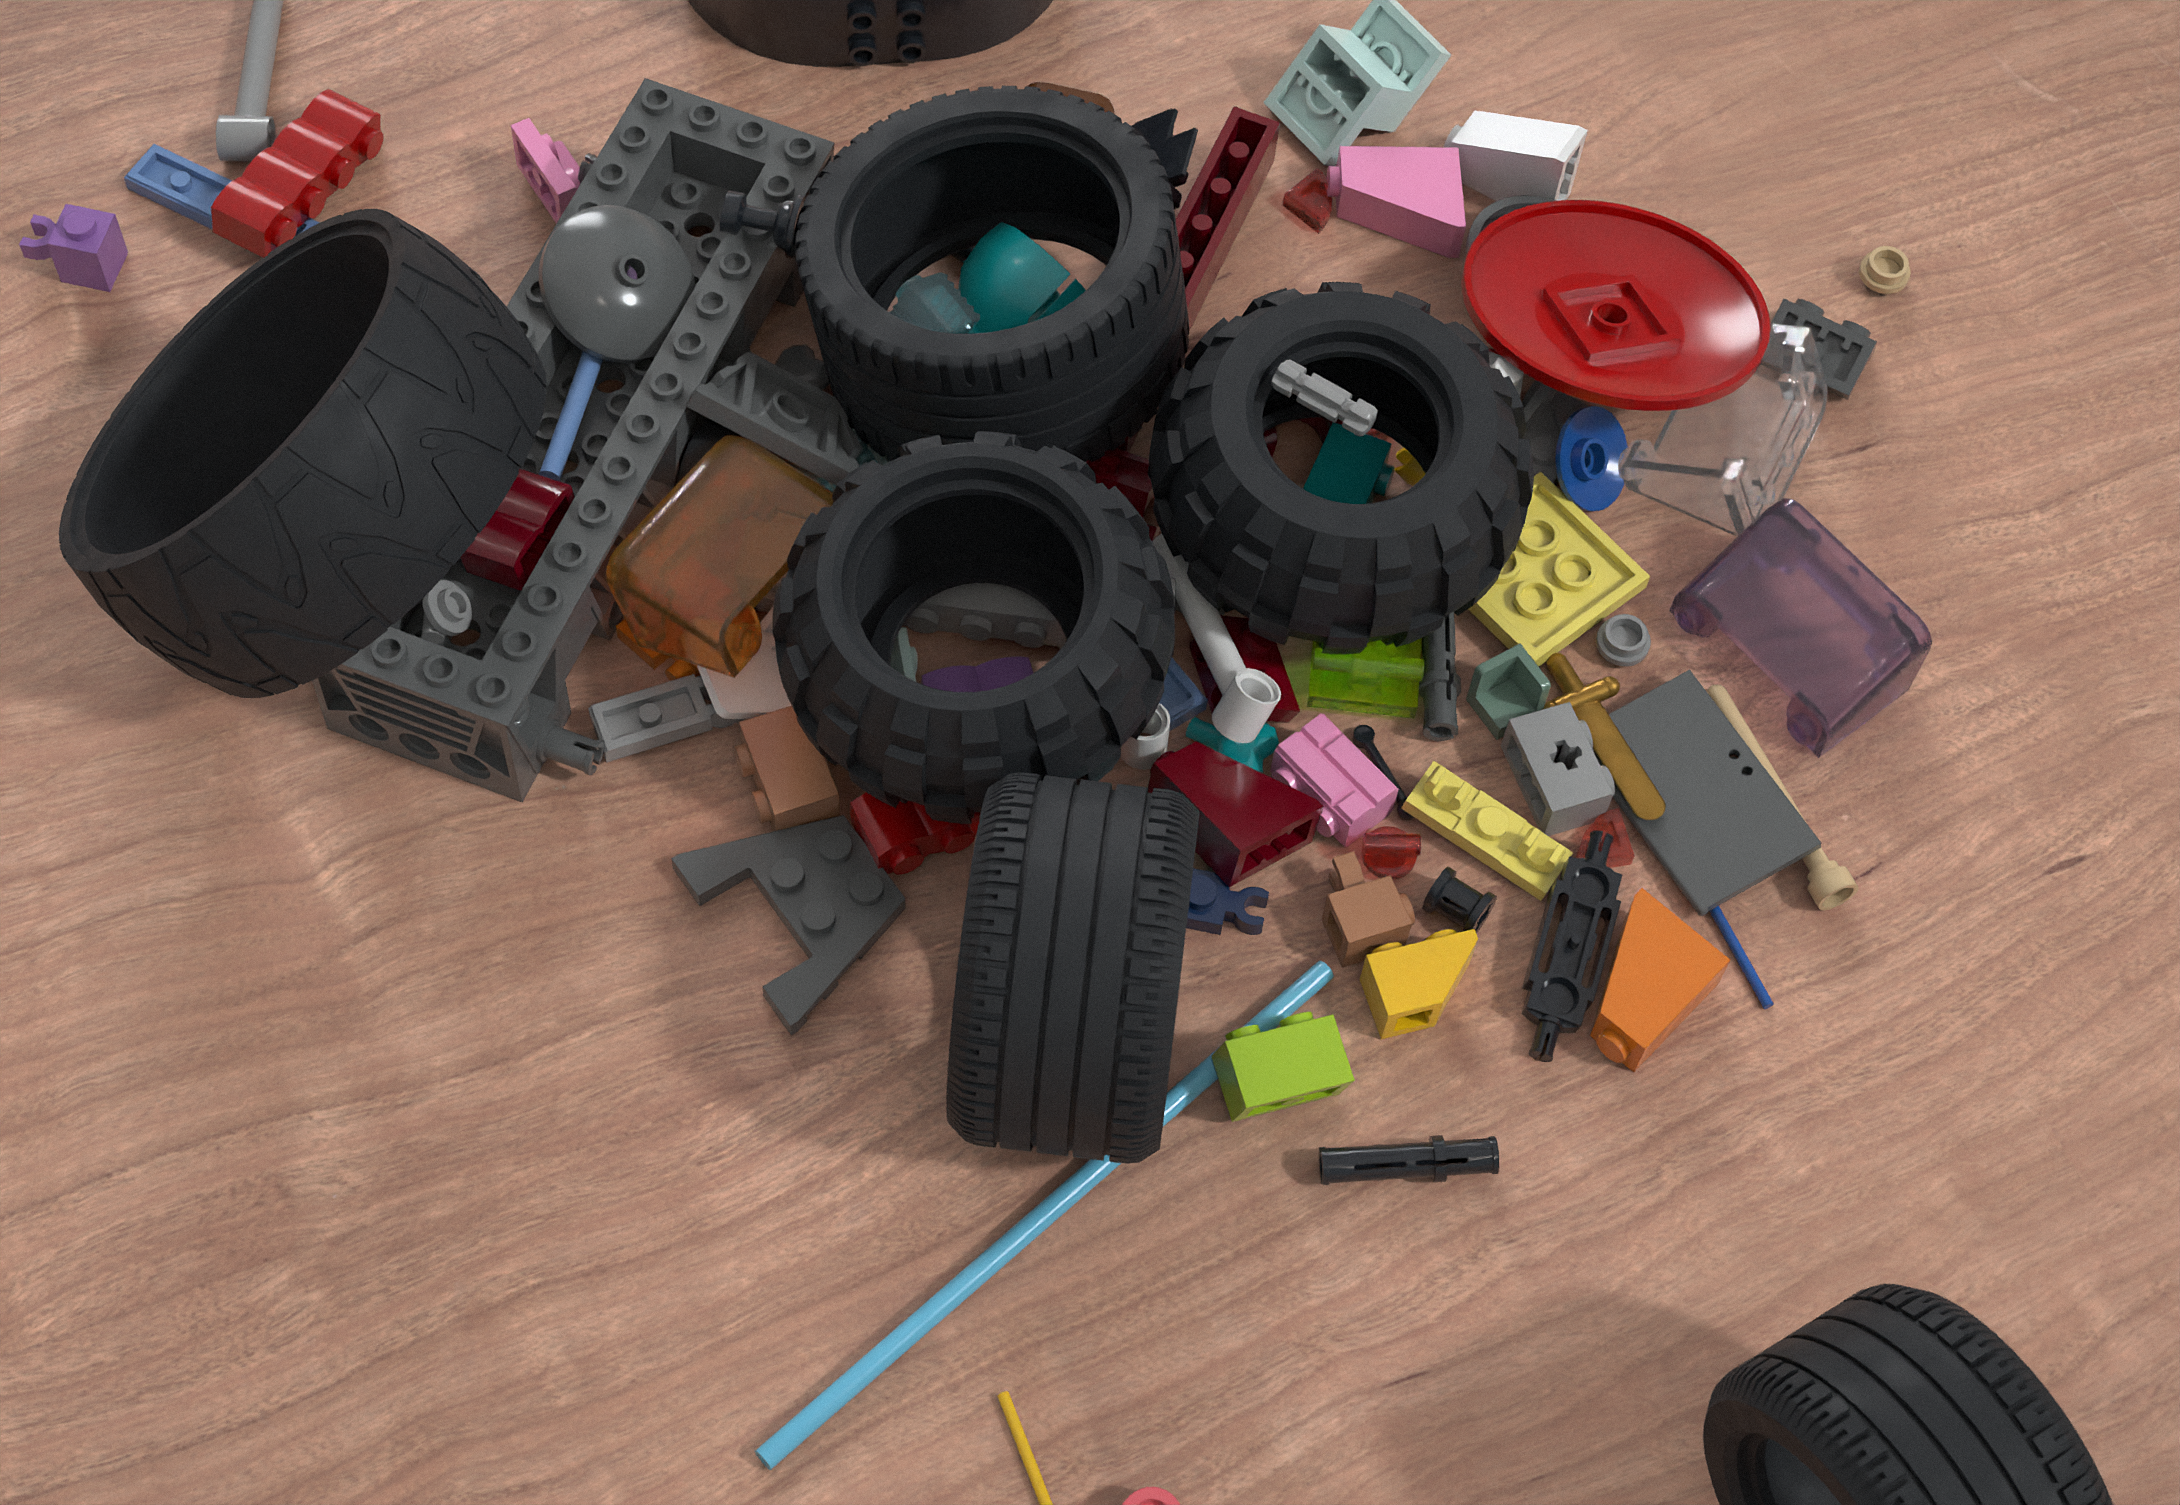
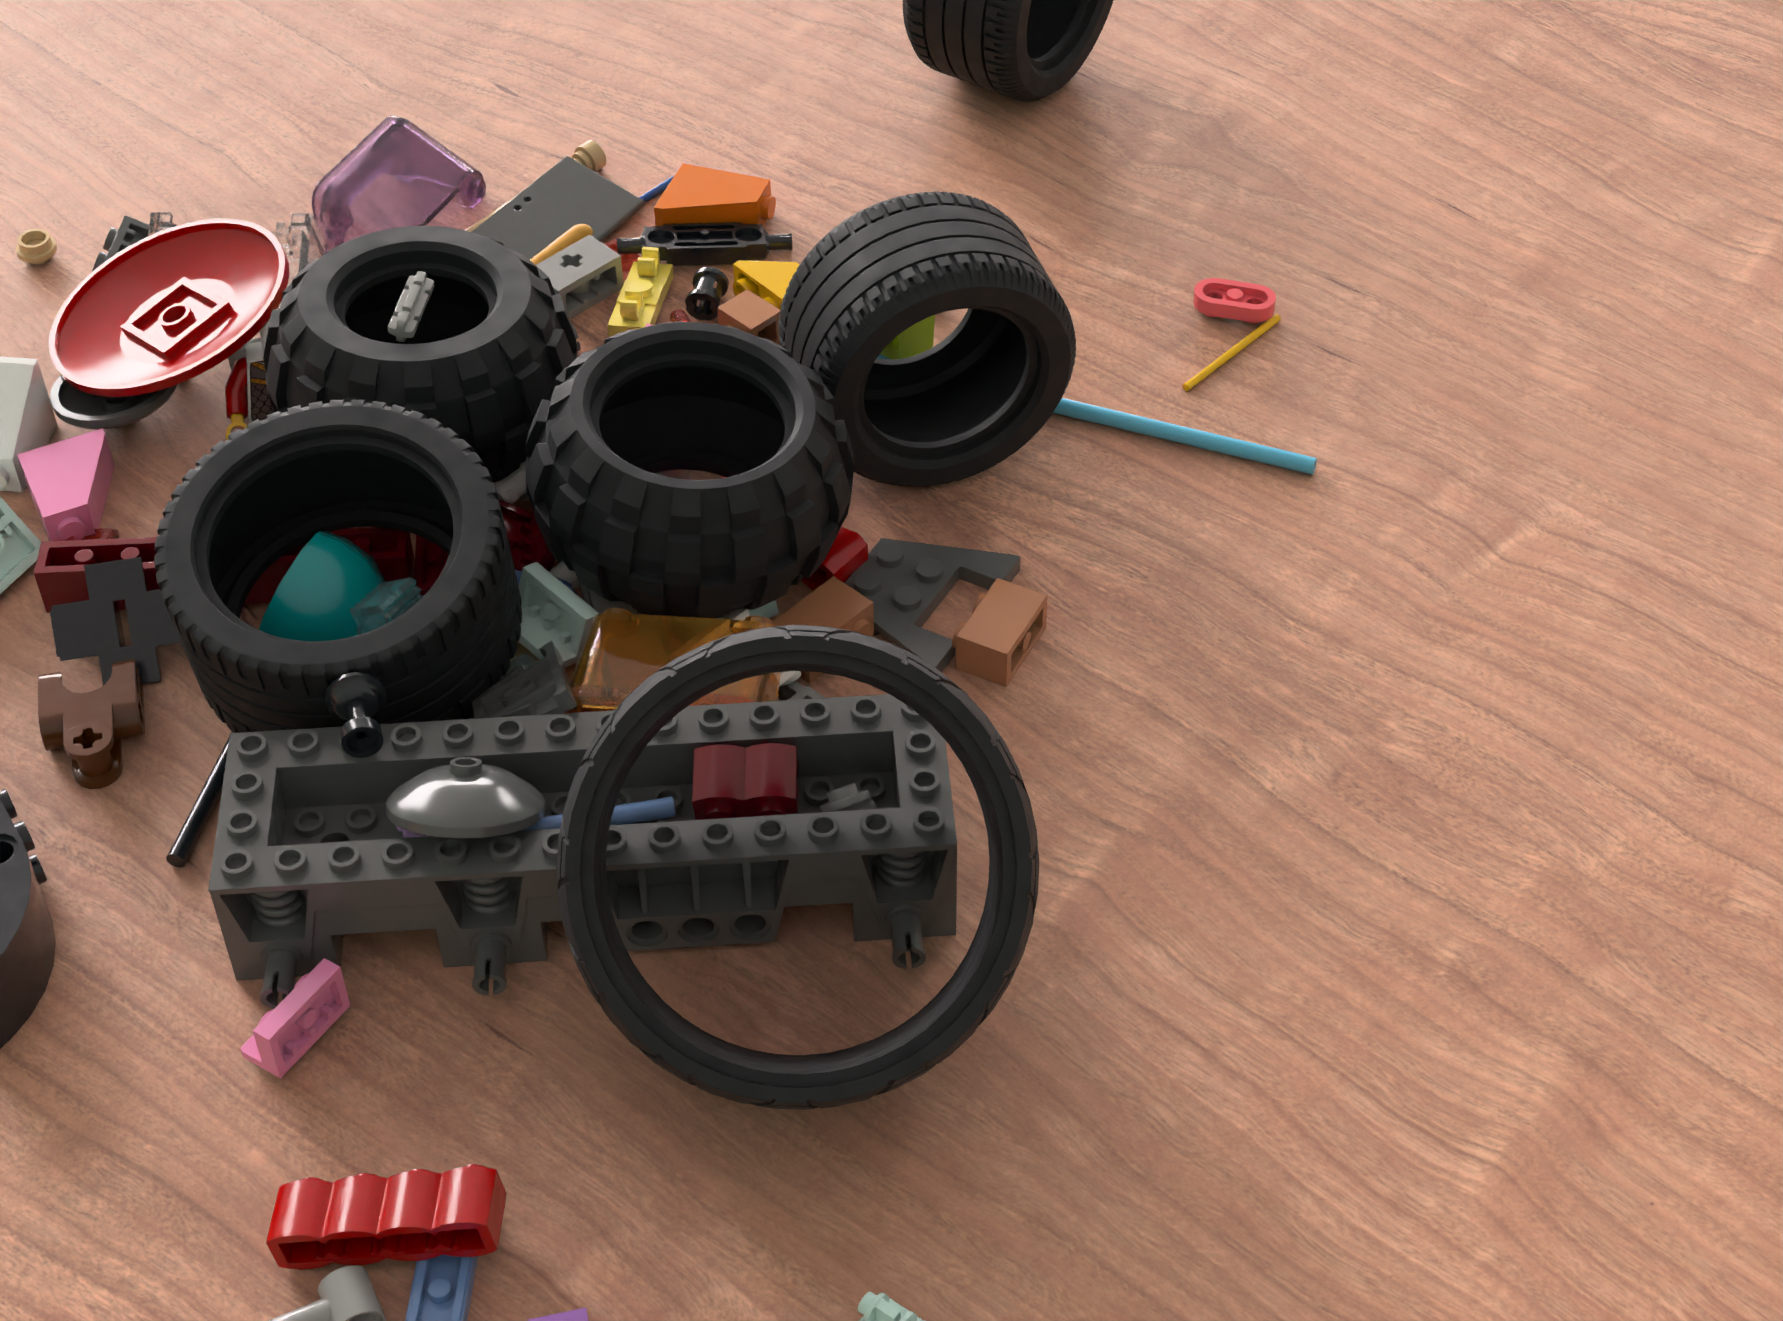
camera: 110 degrees left, 15 degrees down
none -> nougat brick [952,578,1048,687]

